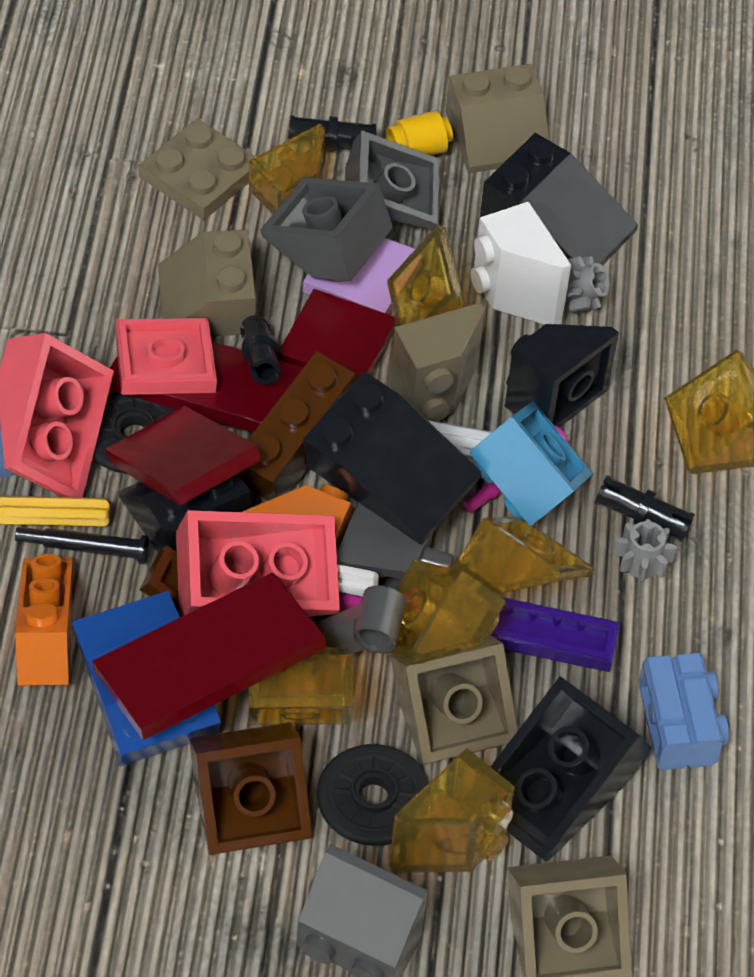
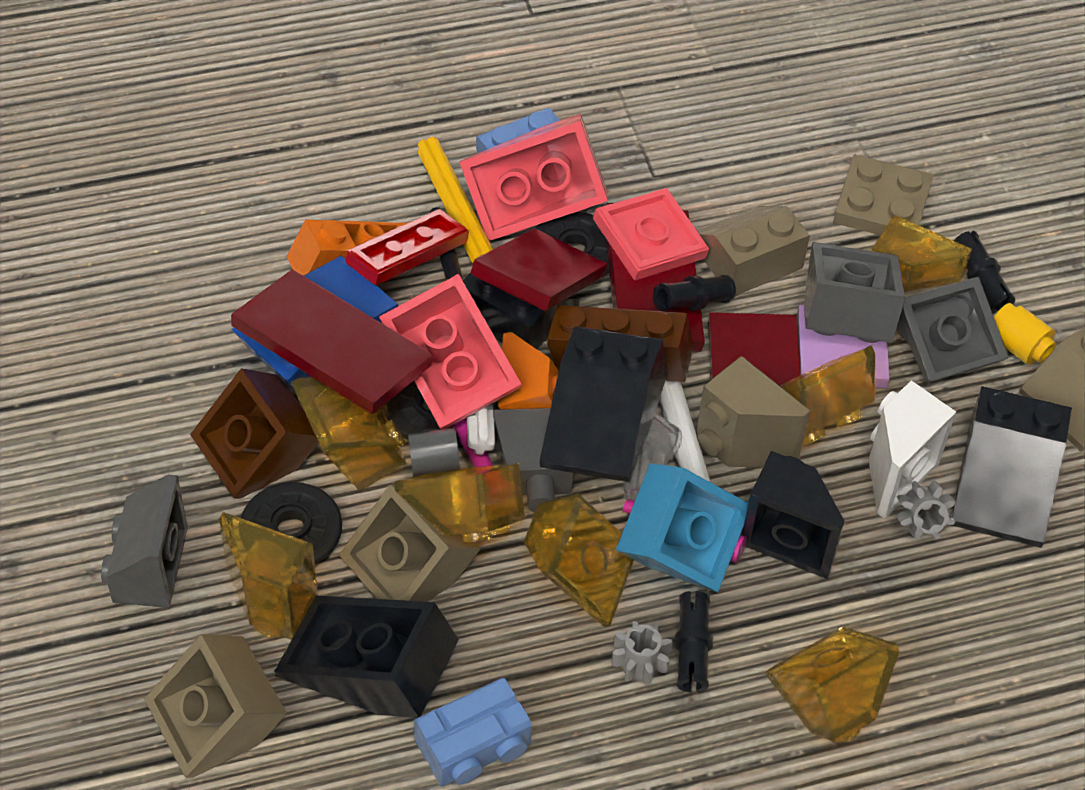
camera: 70 degrees right, 0 degrees up
dark purple plate [464,591,620,672] -> none
none -> red tile [345,209,469,286]

